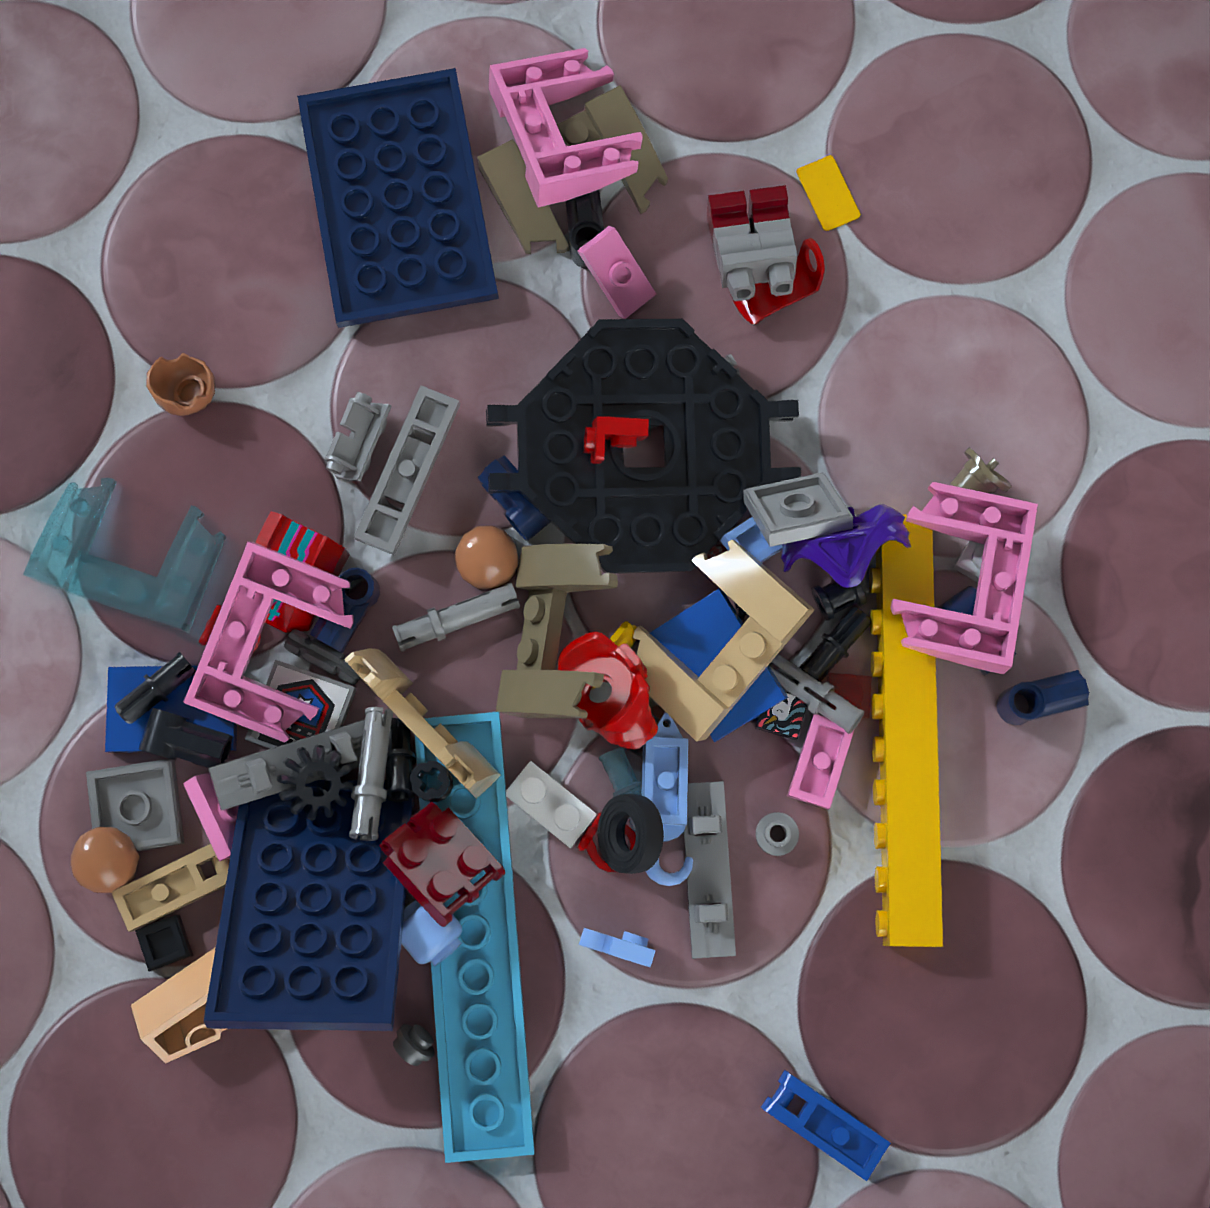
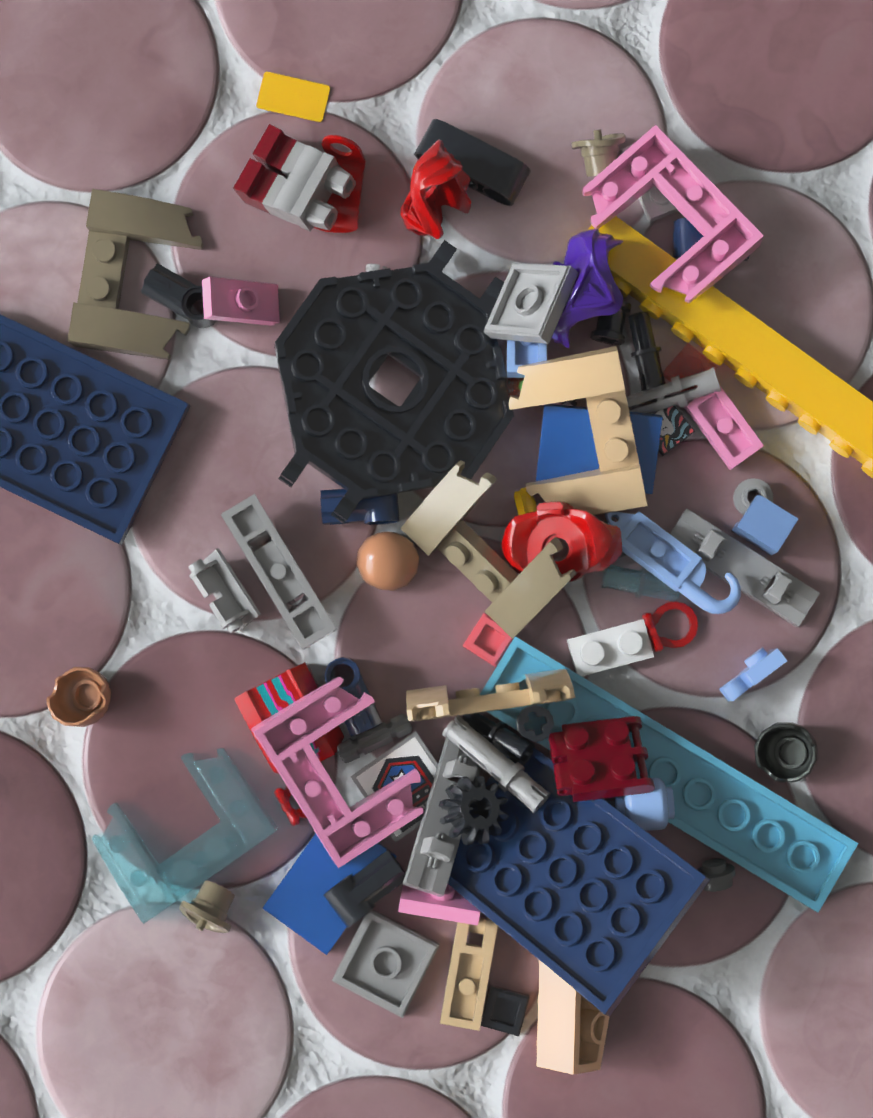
camera: 50 degrees left, 5 degrees up
nougat hair [71,827,139,893] -> none
black axle [115,652,196,724] -> none
light grey pin [392,582,520,652] -> none
bright pink wedge [489,48,643,208] -> none
red bracket [584,416,649,464] -> none
black tyre [598,794,664,874] -> none
dark blue piece [996,670,1090,725] -> none
none -> dark tan piece [179,881,235,933]
none -> red piece [400,140,471,239]
none -> black beam [414,119,531,206]
none -> coral tile [463,613,516,668]
none -> medium blue panel [731,495,798,556]
none -> pearl dark grey hair [754,722,819,783]

